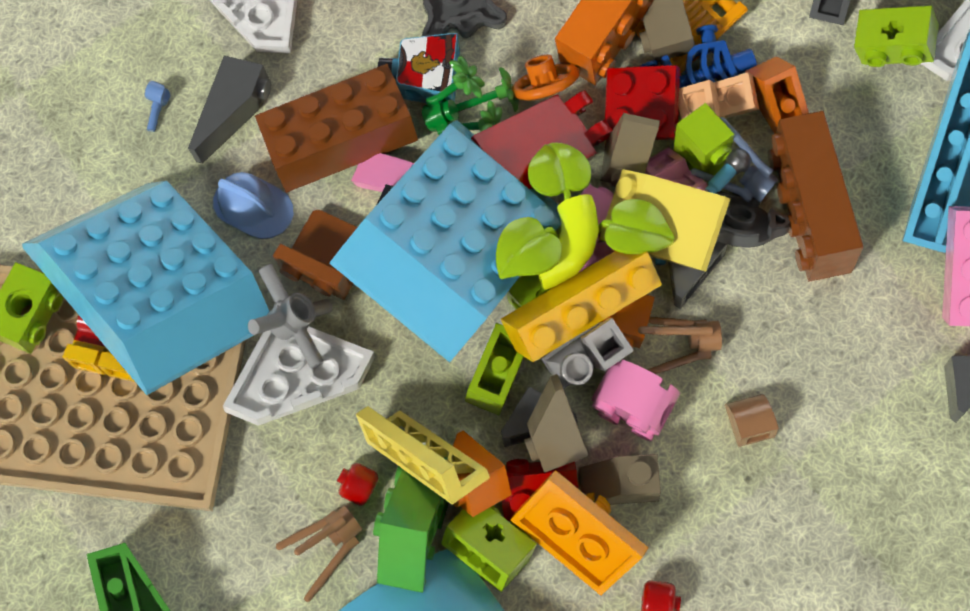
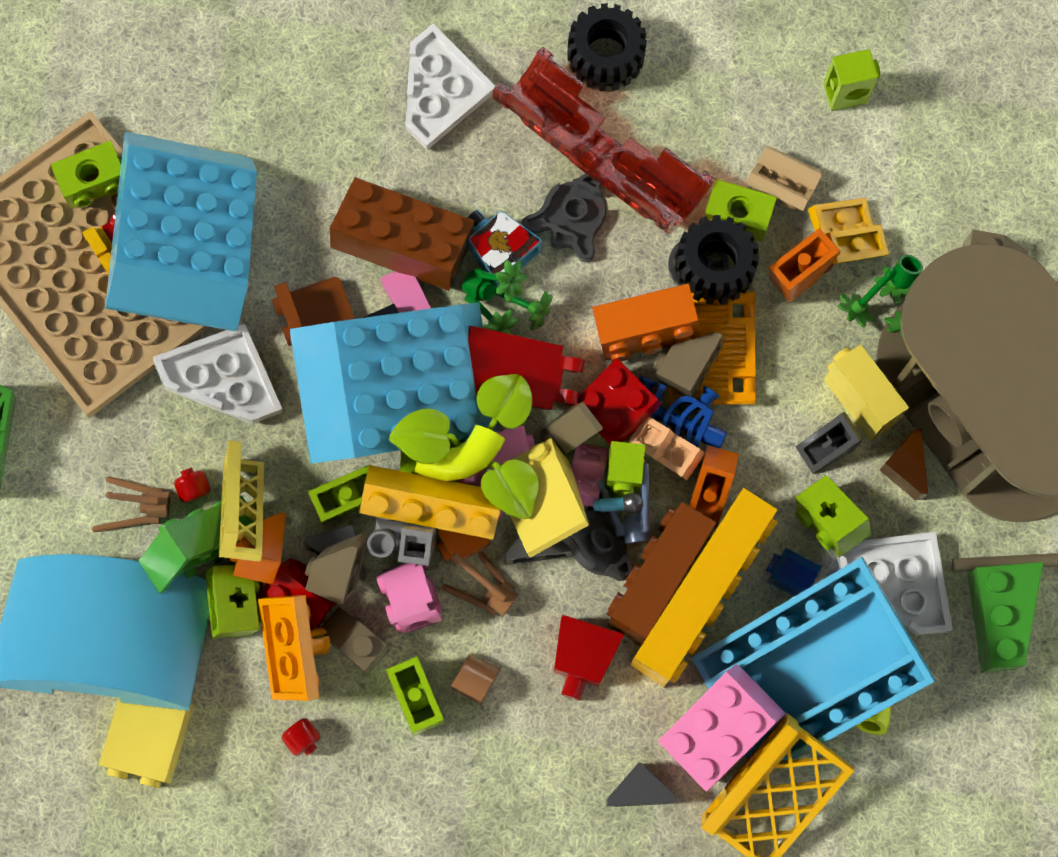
camera: 30 degrees right, 5 degrees up
medium blue hand [145,81,171,132] -> none
dark grey slope [188,55,271,164] -> none
light blue piece [213,172,294,239] -> none
light grey bar [248,264,332,369] -> none
orange piece [511,54,580,101] -> none
none -> lime brick [386,656,445,737]
none -> red torso [554,615,624,701]
none -> yellow brick [630,488,778,688]
none -> clear blue brick [765,548,822,597]

